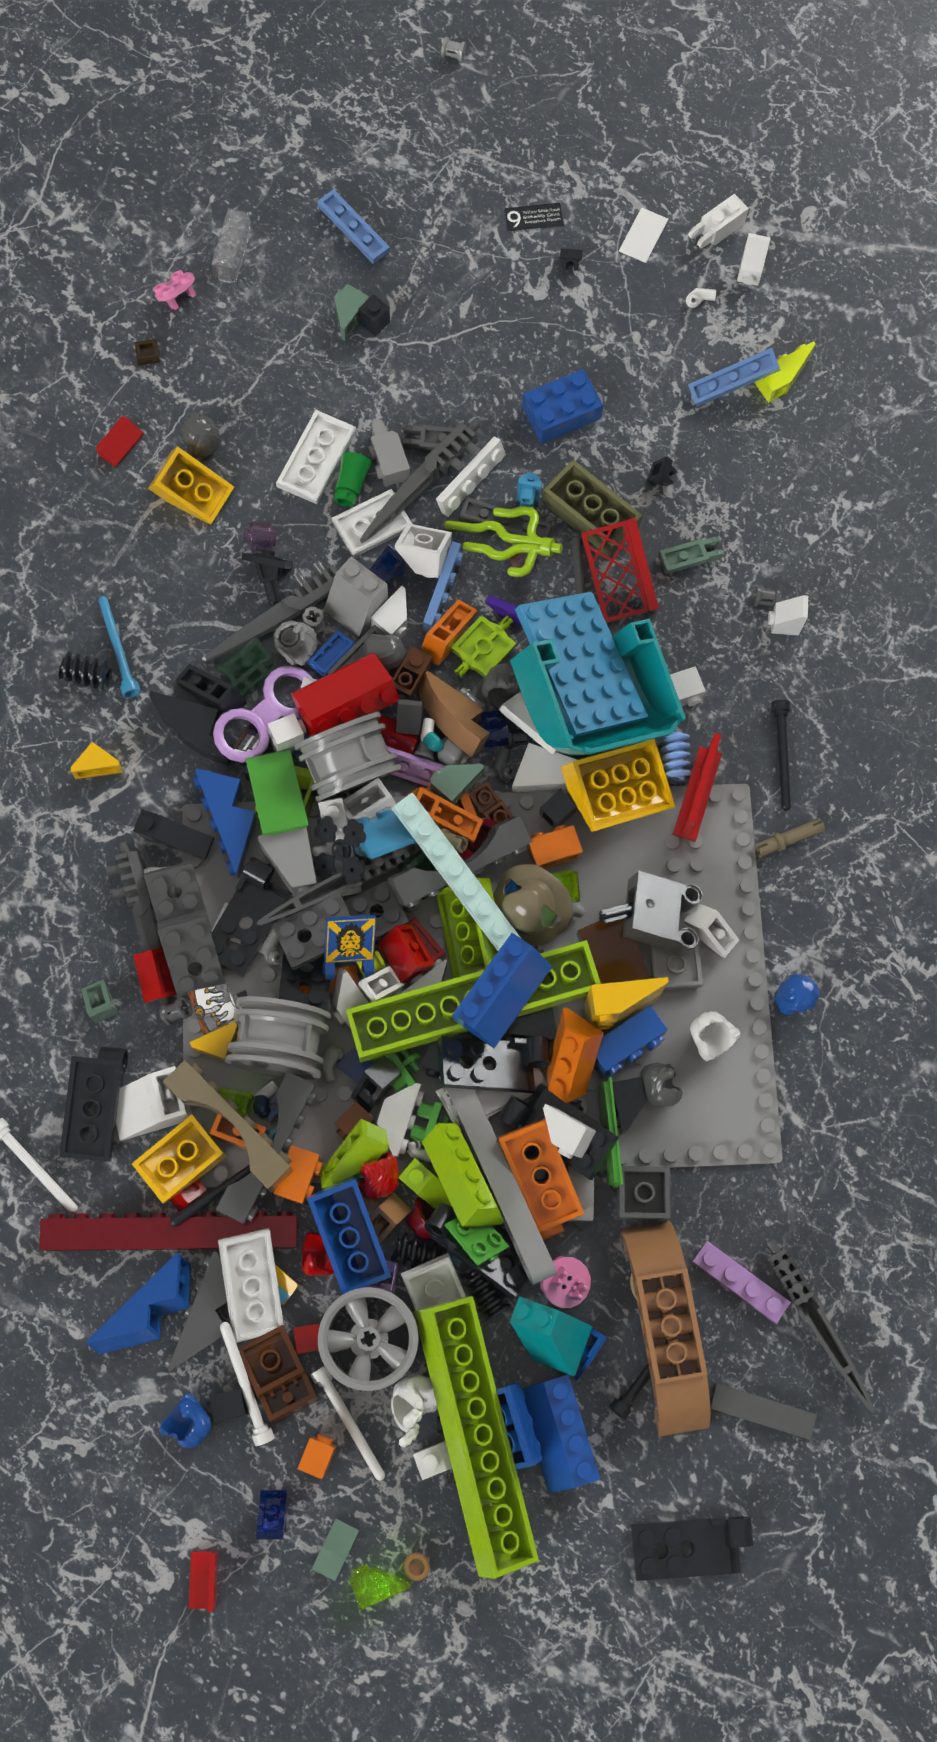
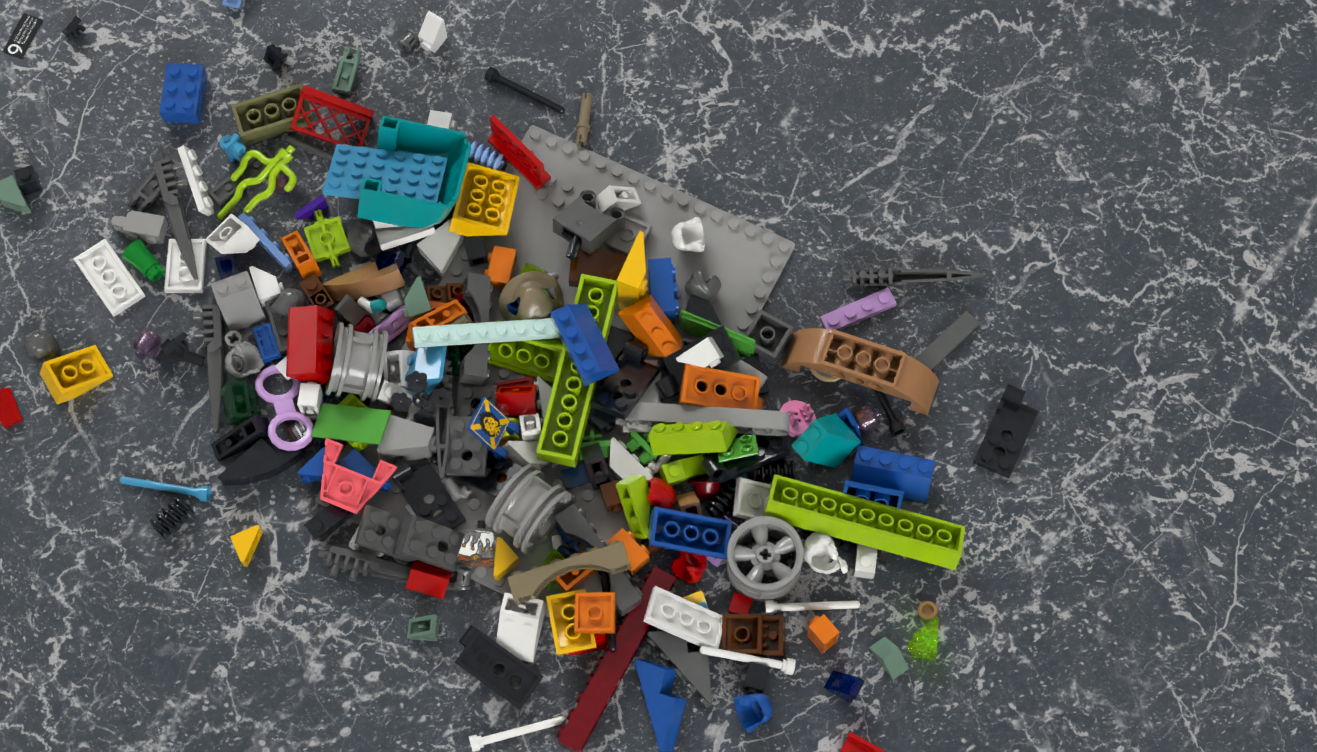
camera: 55 degrees left, 5 degrees down
blue hair [774,974,820,1015] -> none
none -> coral wing [320,438,398,515]
none -> orange plate [574,592,616,634]
none -> clear purple head [854,405,882,433]

